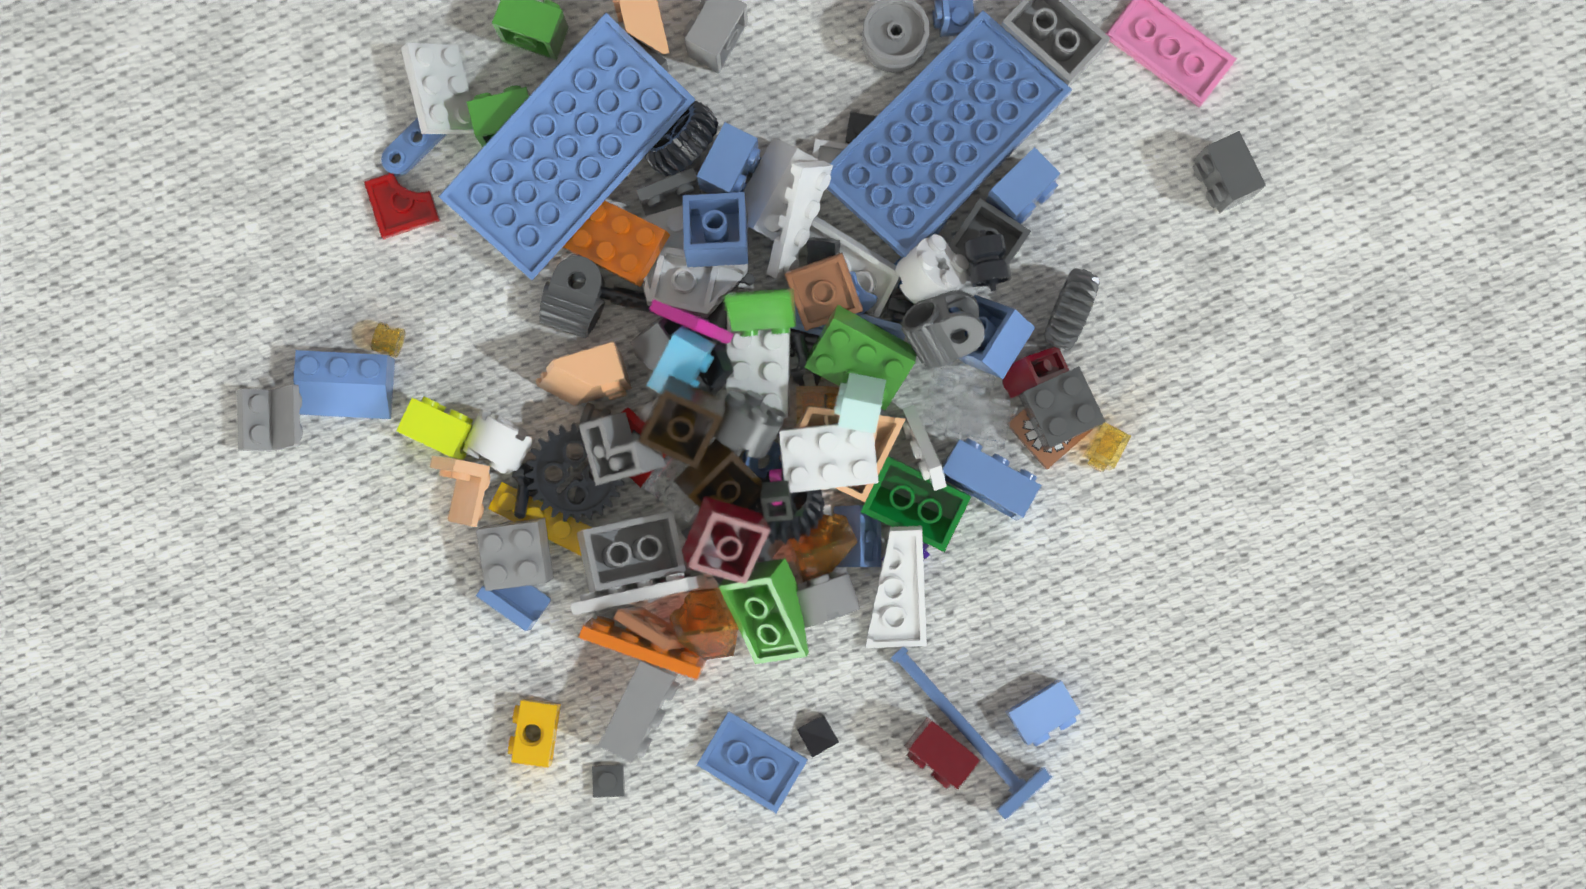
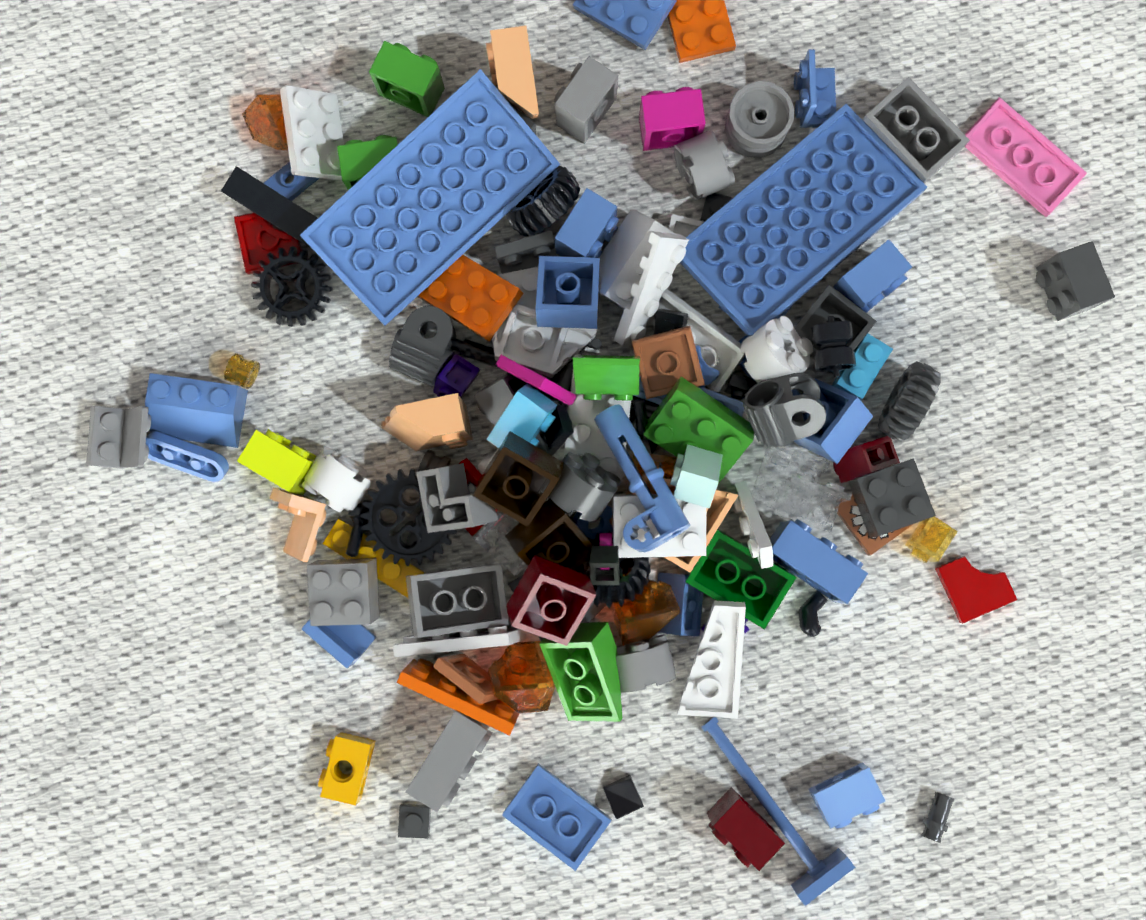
camera: 10 degrees right, 0 degrees up
none -> medium blue plate [146,431,229,482]
none -> black slope [221,166,318,250]
none -> clear orange slope [242,94,288,150]
none -> black gear [251,246,333,327]
none -> dark purple bracket [433,354,480,399]
none -> medium blue piece [594,404,690,553]
none -> dark pink brick [639,87,706,151]
none -> light grey brick [674,130,735,201]
none -> black arm [798,591,828,637]
none -> medium azure brick [832,333,893,400]
none -> dark grey pin [921,792,954,843]
none -> red tile [935,556,1018,624]

